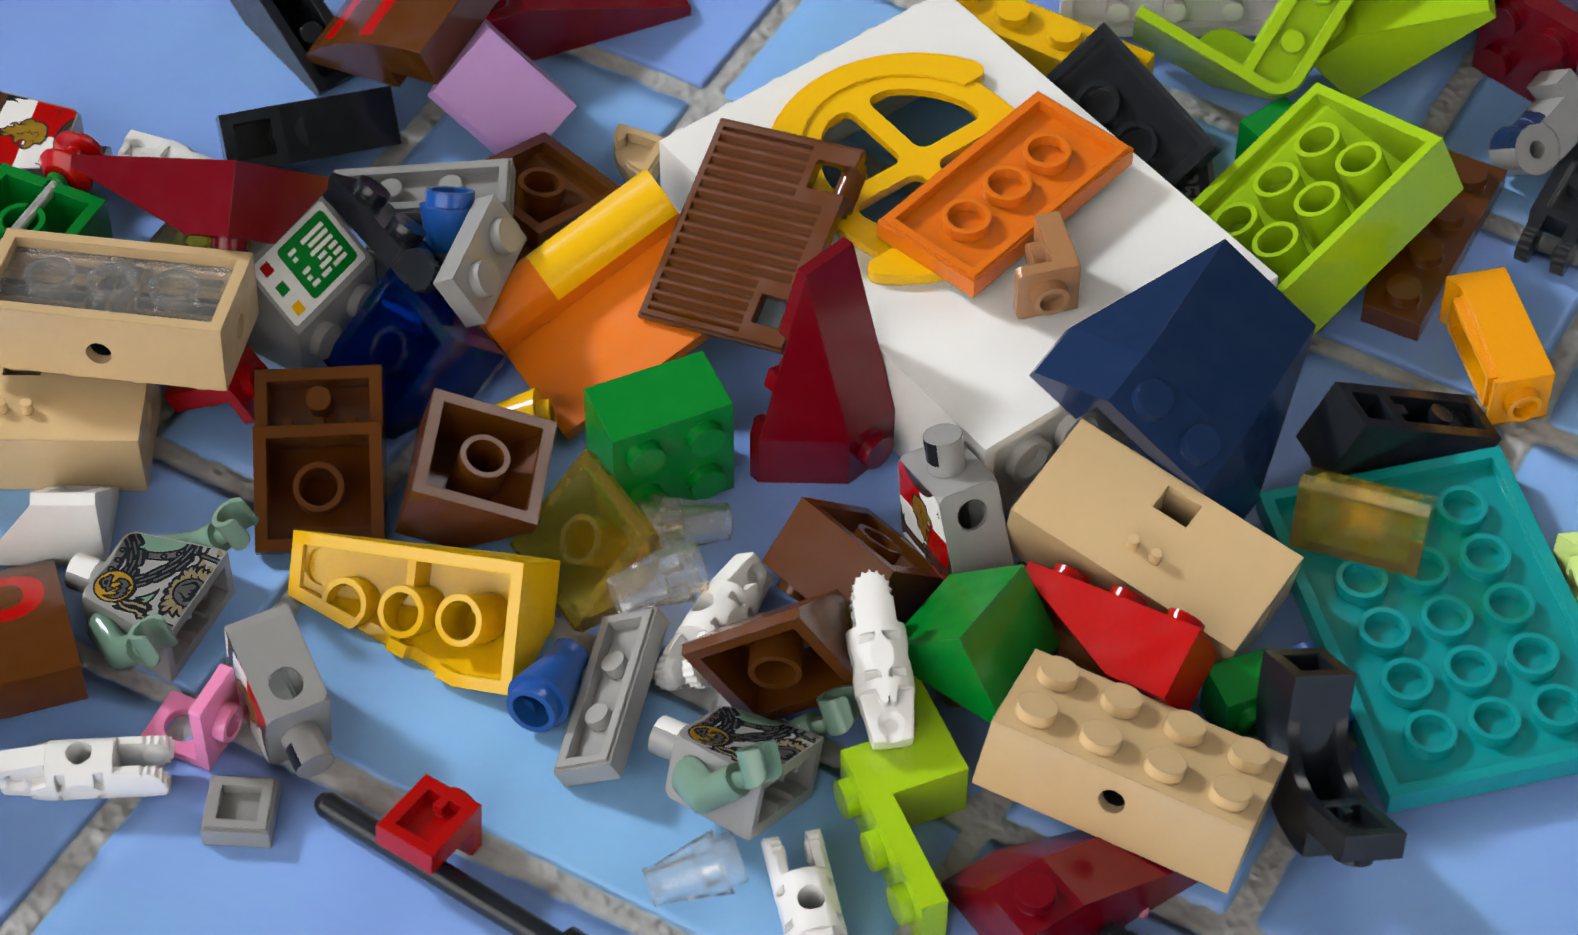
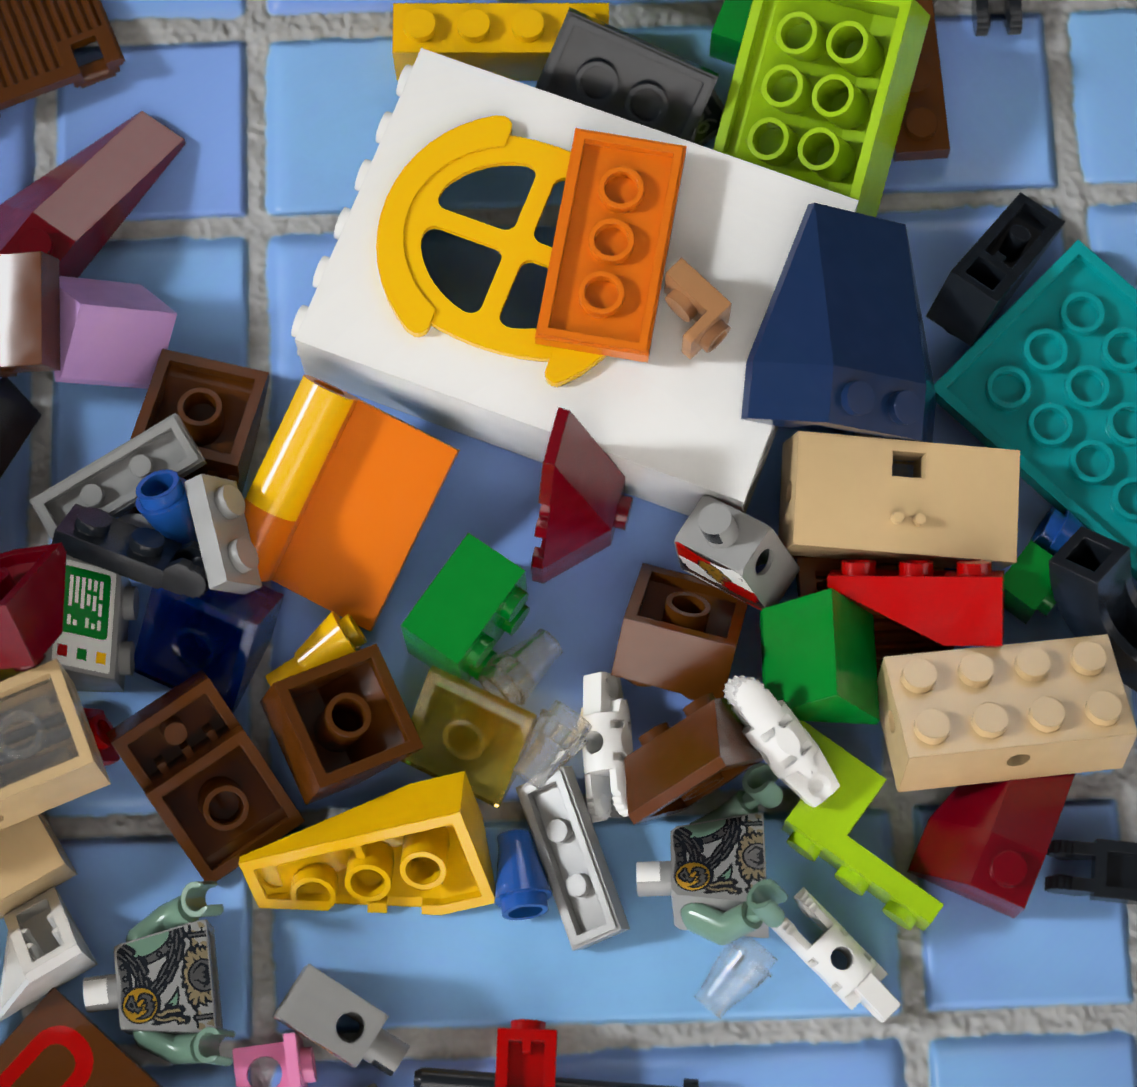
camera: 30 degrees left, 25 degrees up
tan tile [614,123,666,181] -> none
reddish brown window [637,118,868,355] -> none
clear yellow slope [1289,467,1439,577] -> none
light orange window [1438,267,1555,425] -> none

